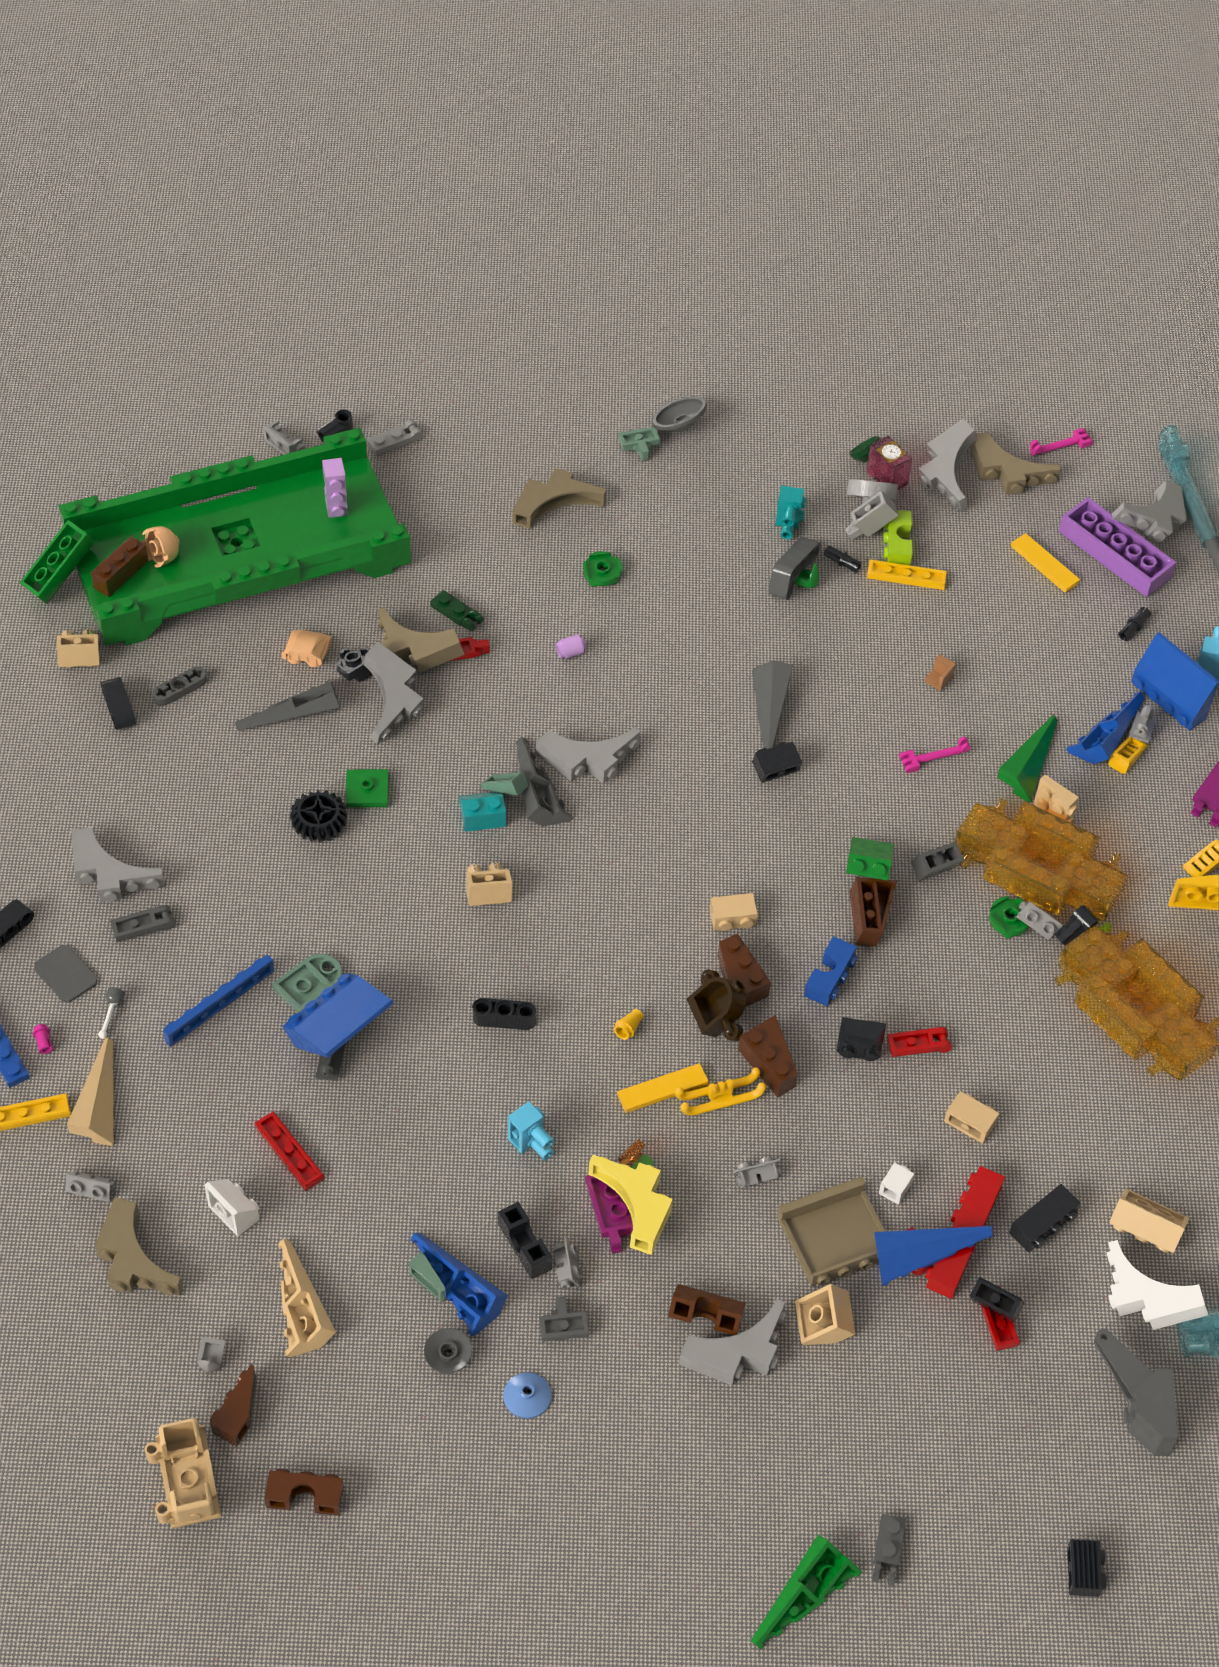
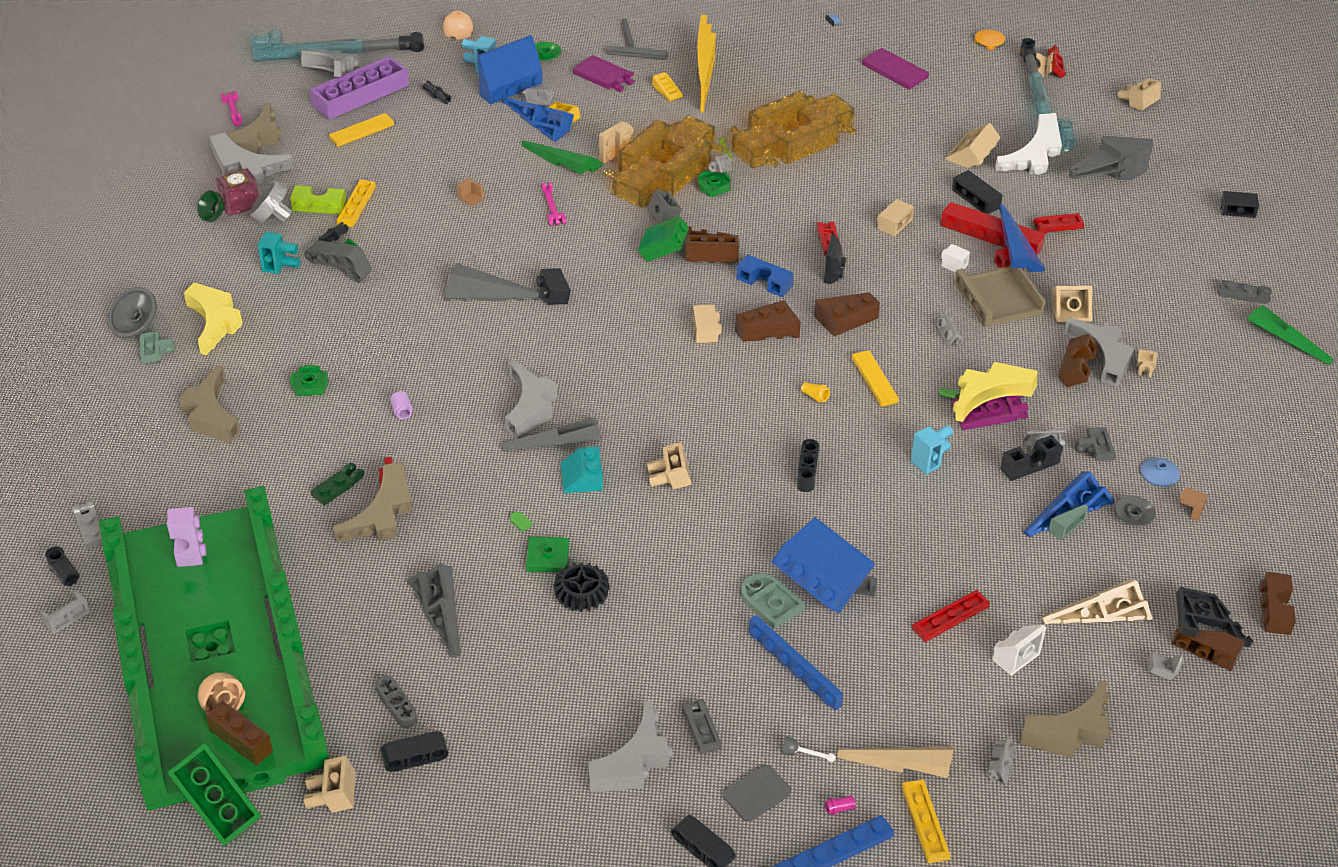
camera: 85 degrees left, 10 degrees down
tan container [144,1418,221,1529] -> none
light nougat slope [282,630,332,667] -> none
black plate [337,647,372,682] -> none
light grey arch [363,642,423,743] -> none
sand green slope [481,772,528,795] -> none
clear orange plate [617,1139,645,1165] -> none
yellow piece [675,1067,766,1116] -> none
dark brown piece [686,969,746,1042] -> none
light grey hinge [846,491,899,540] -> none
black brick [970,1277,1024,1323] -> none
black piece [1054,905,1099,948] -> none
none -> light yellow arch [184,283,242,355]
none -> bright green piece [510,512,533,532]
none -> tan plate [1136,349,1158,377]
none -> black wing [1176,587,1253,647]
none -> medium nougat panel [1179,487,1208,521]

